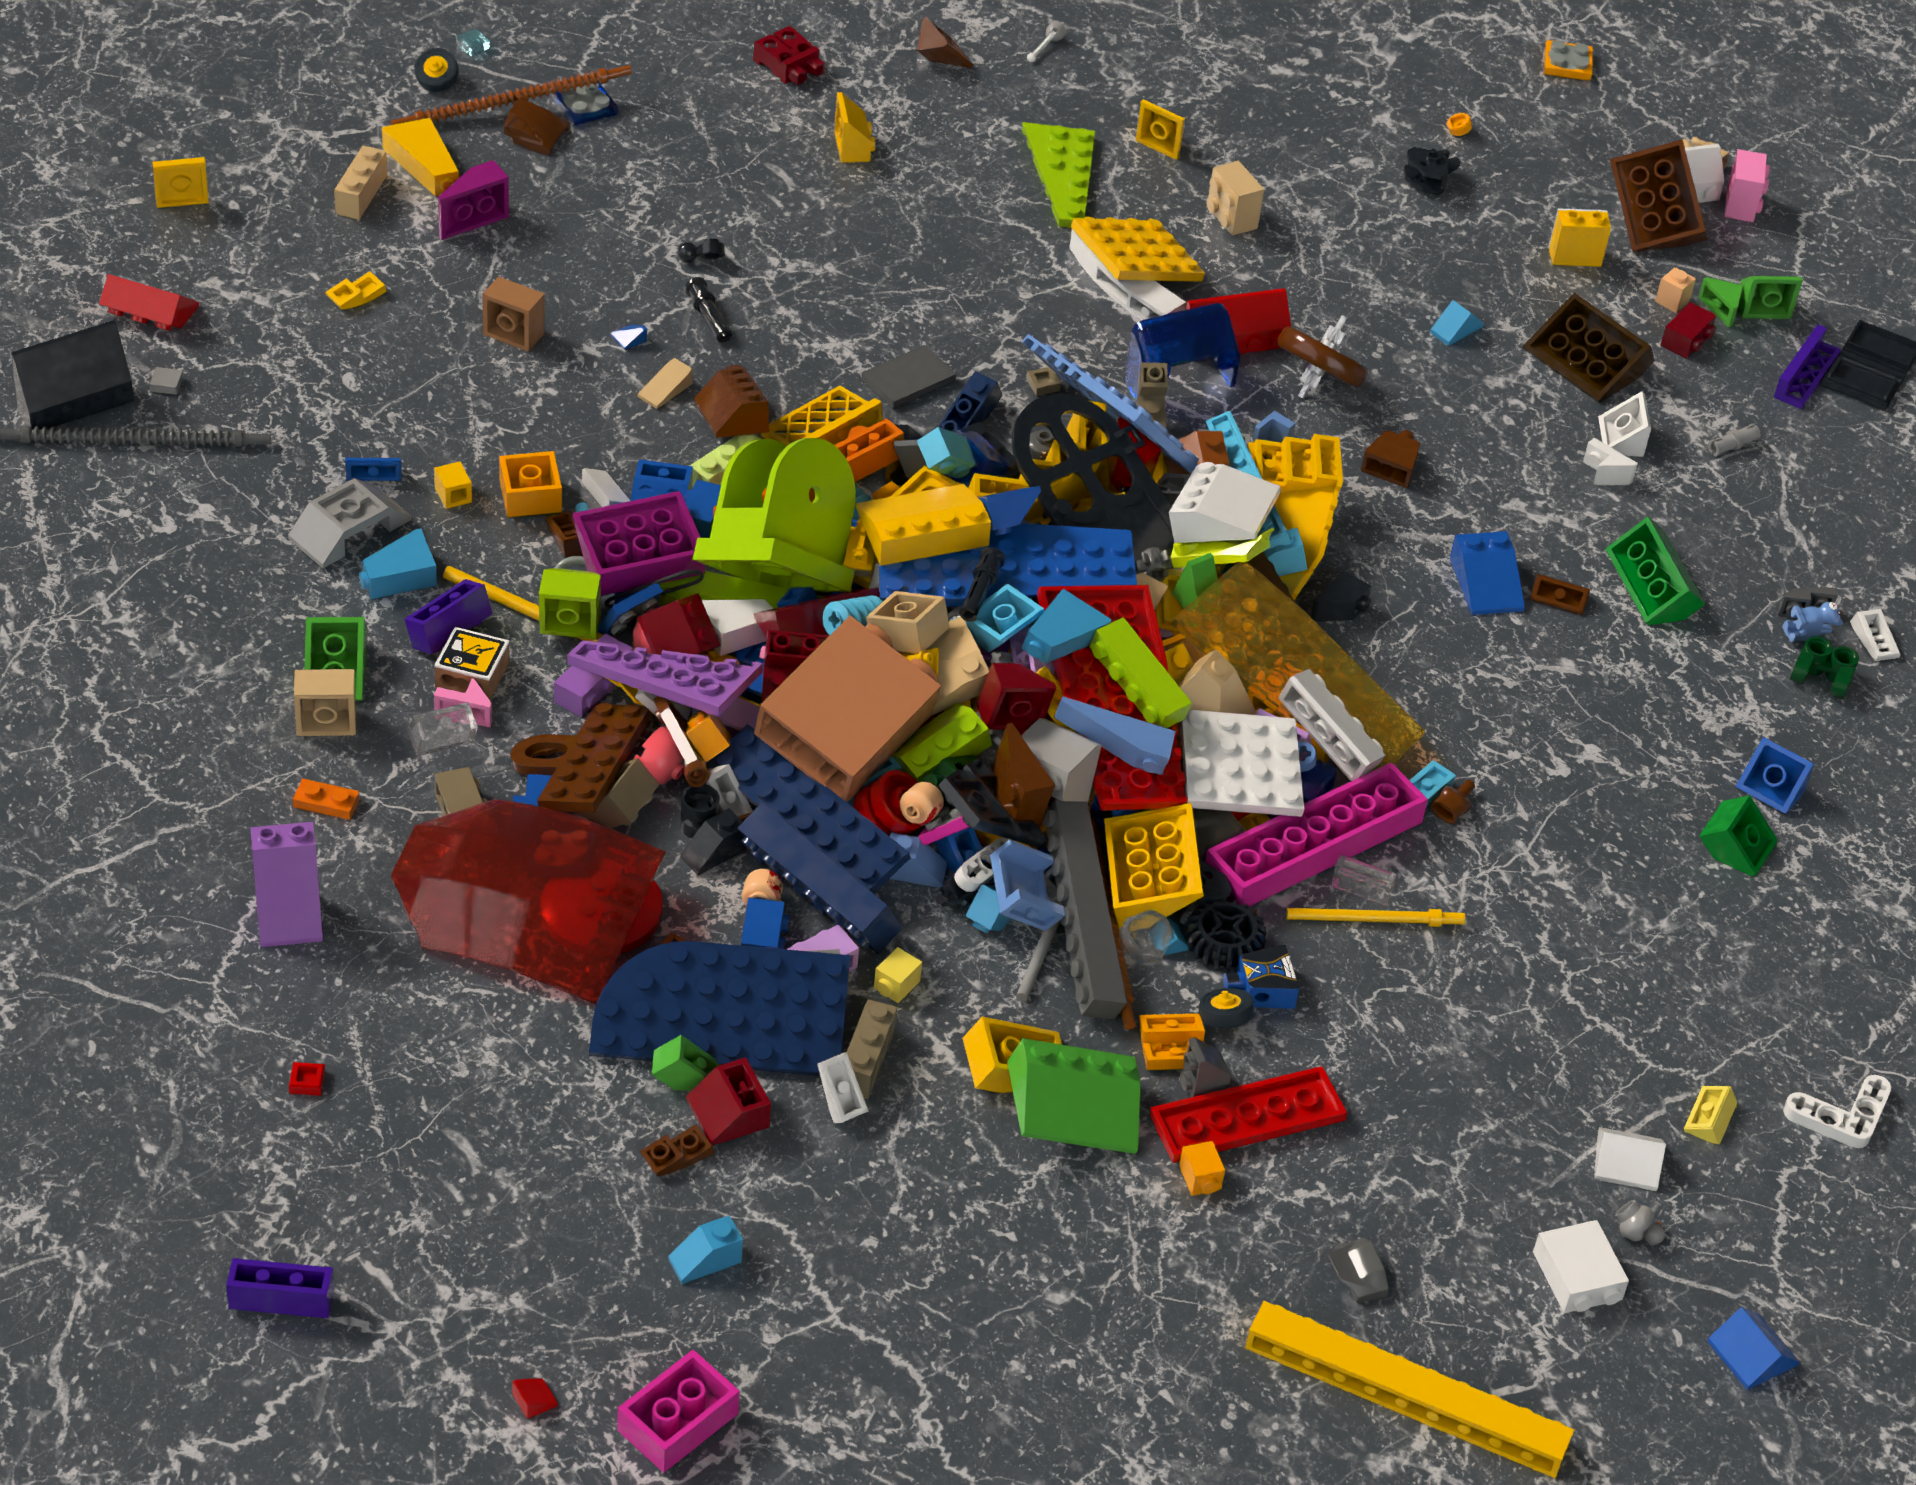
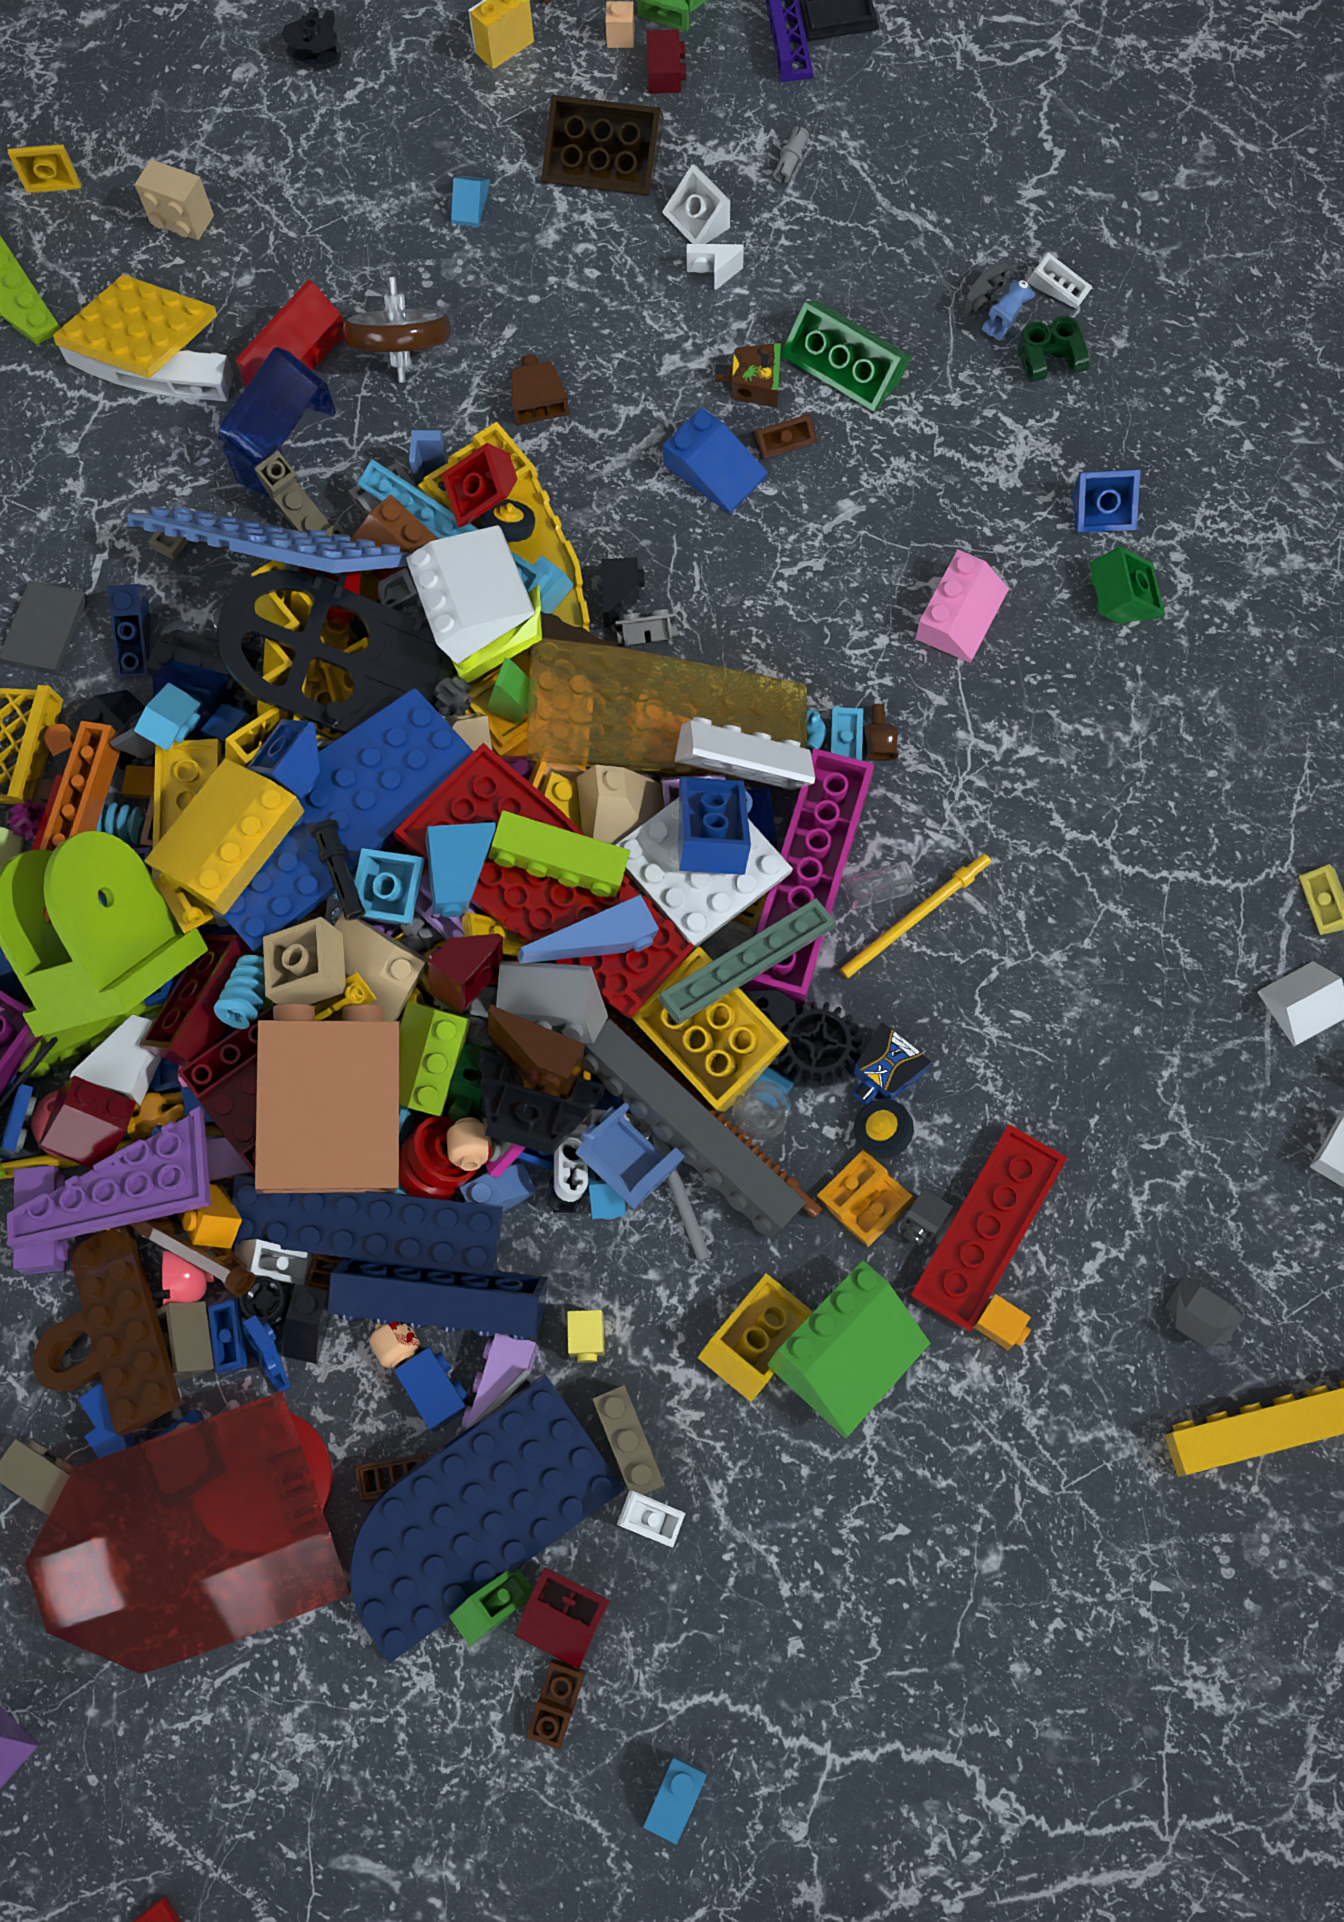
camera: 30 degrees left, 25 degrees up
none -> blue slope [207,1298,247,1375]
none -> blue wing [243,1315,291,1395]
none -> red slope [442,443,518,528]
none -> black wheel [480,499,535,542]
none -> light grey hinge [615,609,678,646]
none -> sand green plate [658,898,836,1025]
none -> blue slope [678,776,751,875]
none -> reddish brown torso [715,343,781,407]
none -> medium azure arm [802,710,827,755]
none -> bright pink slope [916,550,1009,663]

